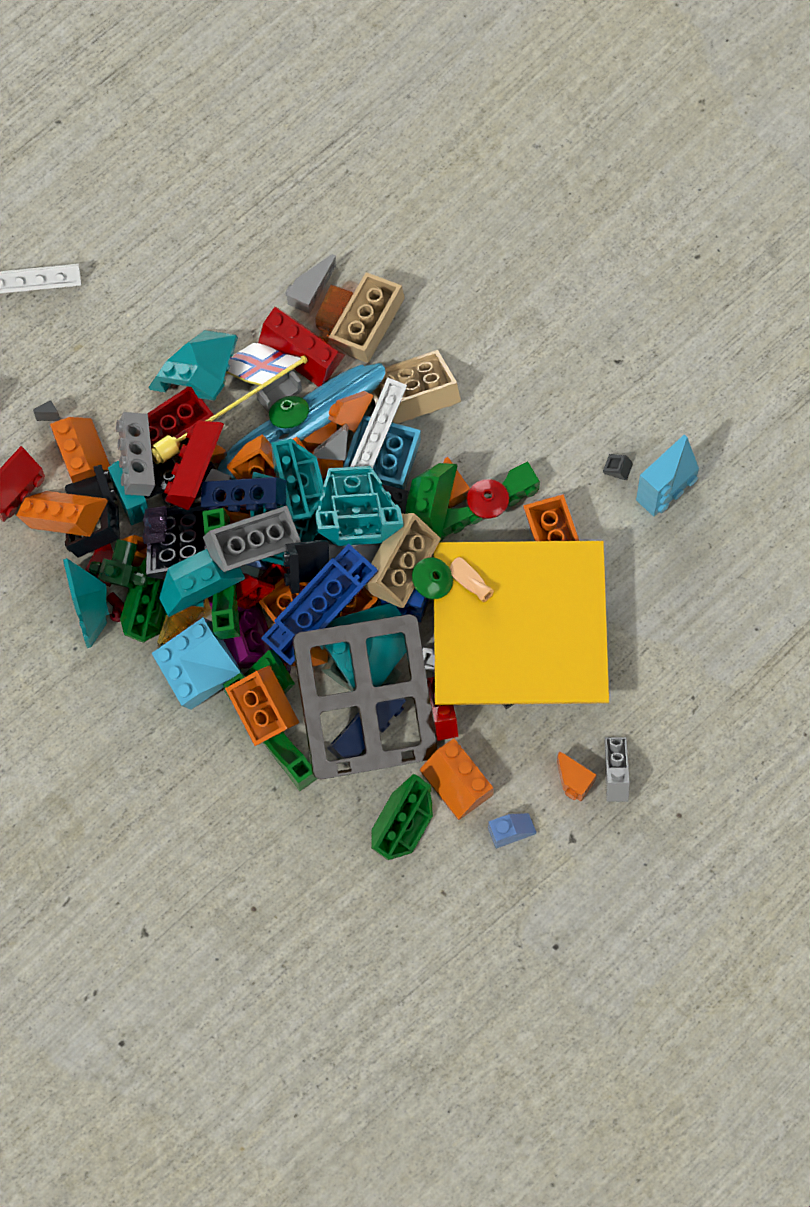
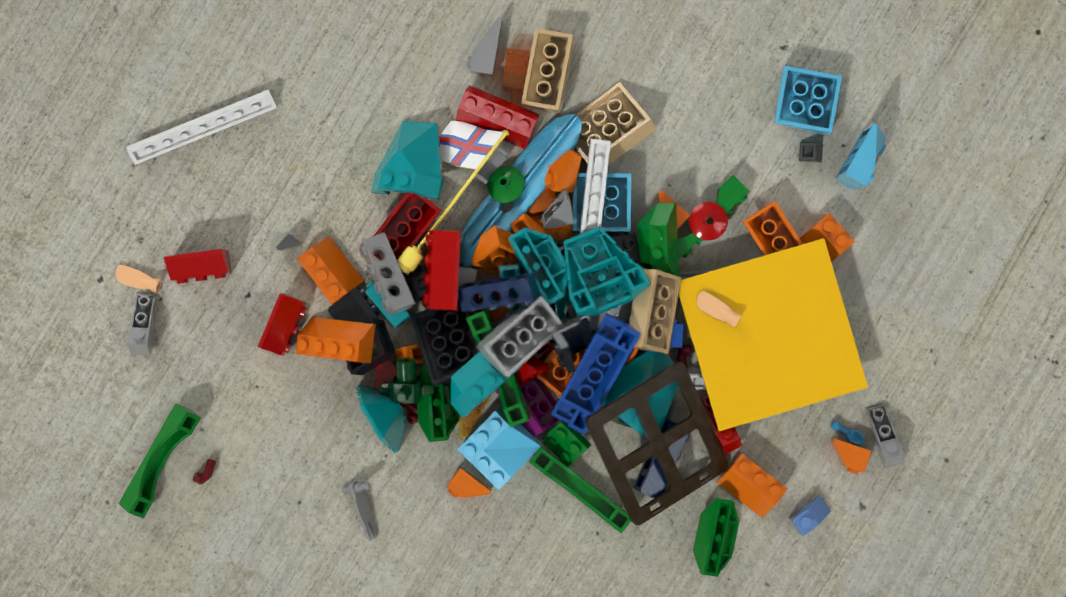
camera: 15 degrees left, 20 degrees up
clear purple slope [142,506,167,544] -> none
orange slope [225,665,300,746] -> none
green dish [412,557,453,599] -> none
none -> light grey piece [341,481,376,541]
none -> orange slope [446,467,491,498]
none -> dark red arm [677,344,692,371]
none -> medium azure slope [774,66,842,136]
none -> orange slope [800,213,855,262]
none -> dark azure piece [831,420,865,445]

